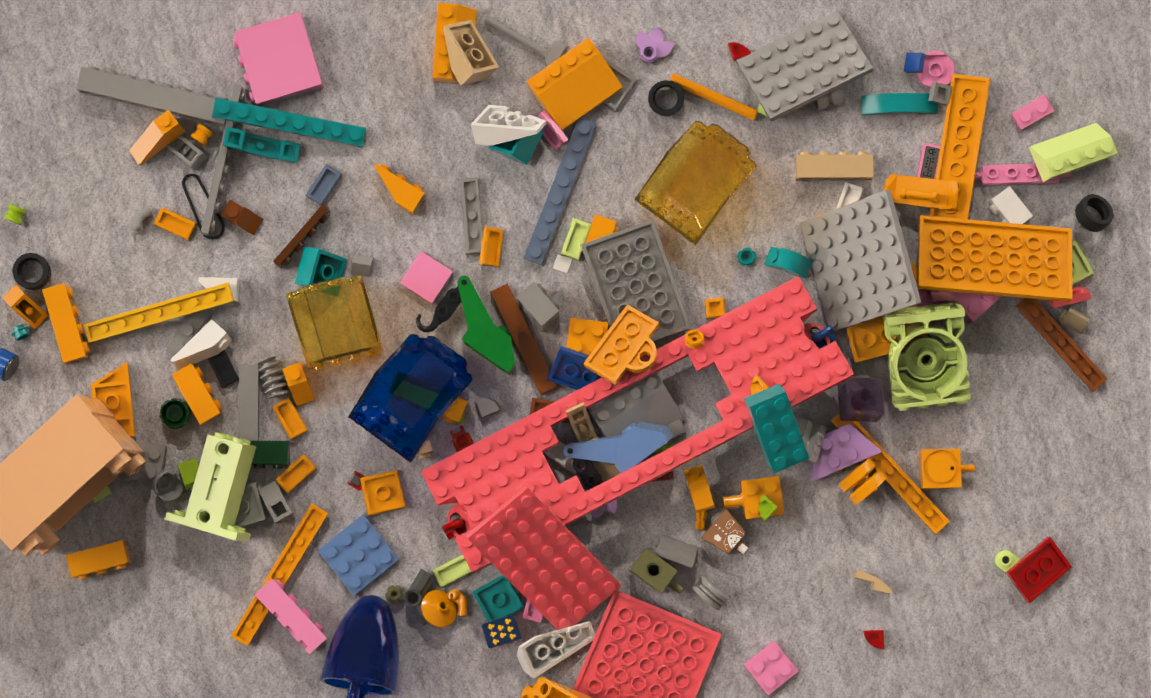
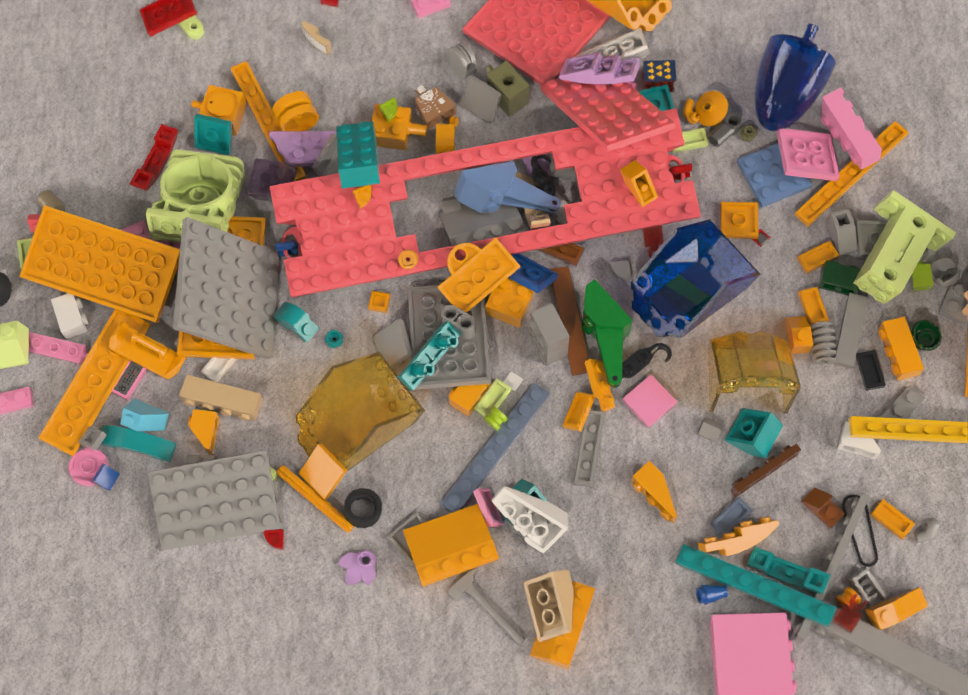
camera: 160 degrees left, 15 degrees down
white slope [171,320,232,370] -> none
dark orange plate [1015,298,1107,392] -> none
none -> medium azure slope [120,399,169,431]
none -> red slope [129,124,178,191]
none -> light orange slope [188,409,220,454]
none -> teal plate [194,113,232,155]
none -> light orange tile [299,444,347,500]
none -> light grey tile [374,319,412,371]
none -> teal plate [397,321,460,390]
none -> light grey beam [441,305,475,339]
none -> lime wheel [483,407,508,431]
none -> lavender slope [559,52,640,84]
none -> light orange hinge [585,359,615,412]
none -> light orange slope [620,160,658,207]
none -> blue cone [696,585,728,605]
none -> light orange slope [698,516,779,556]
none -> bright pink plate [777,128,840,181]
none -> clear red plate [833,594,867,633]

